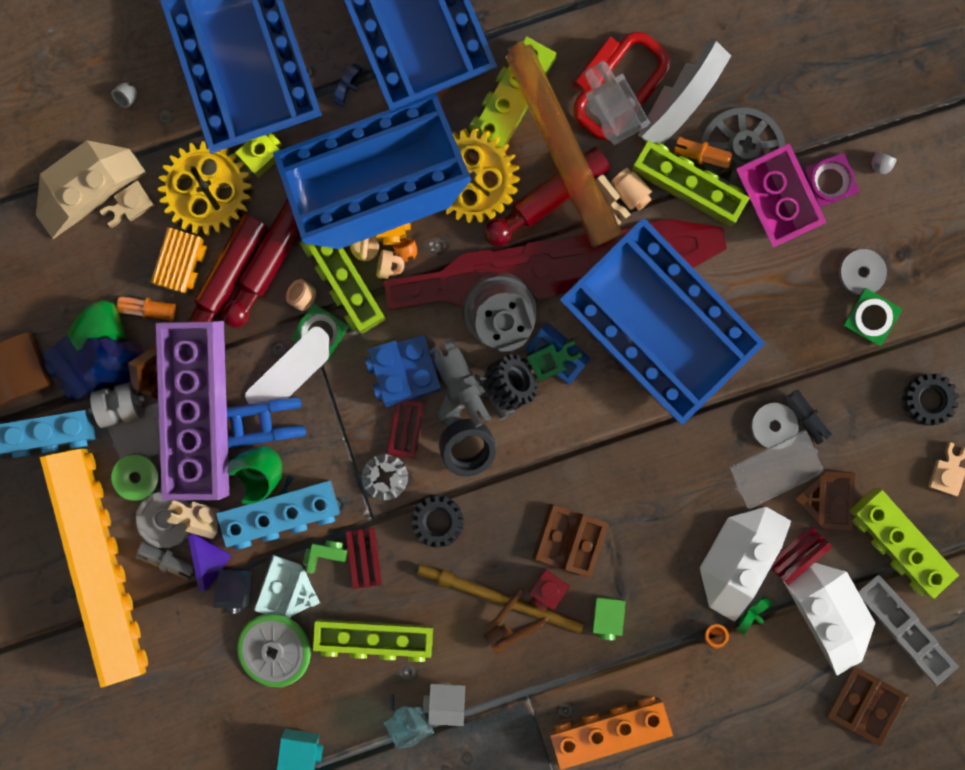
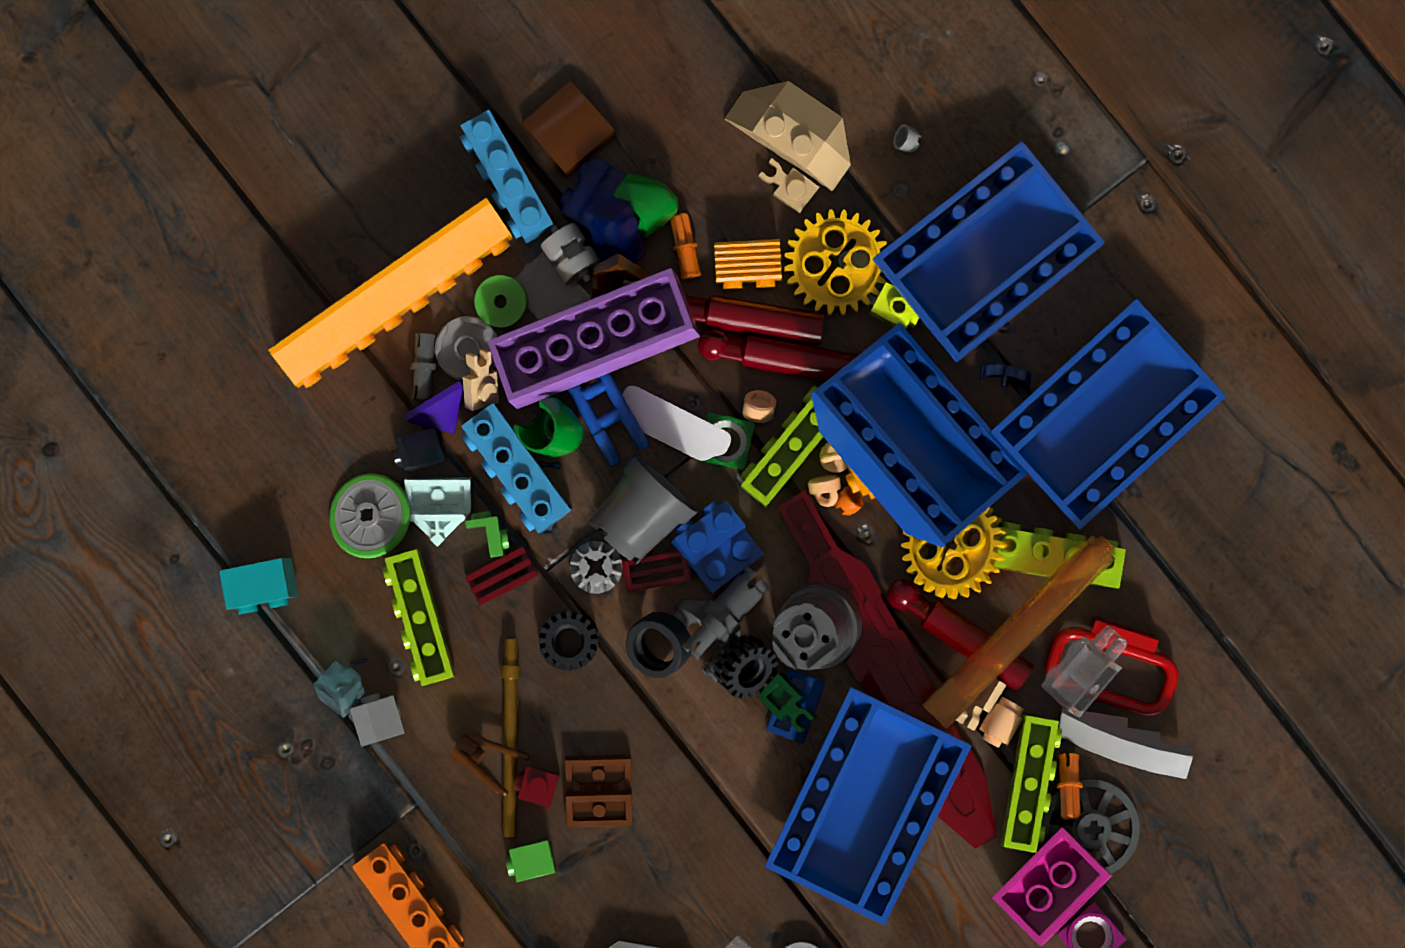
camera: 70 degrees right, 0 degrees up
none -> dark grey piece [588,454,698,564]

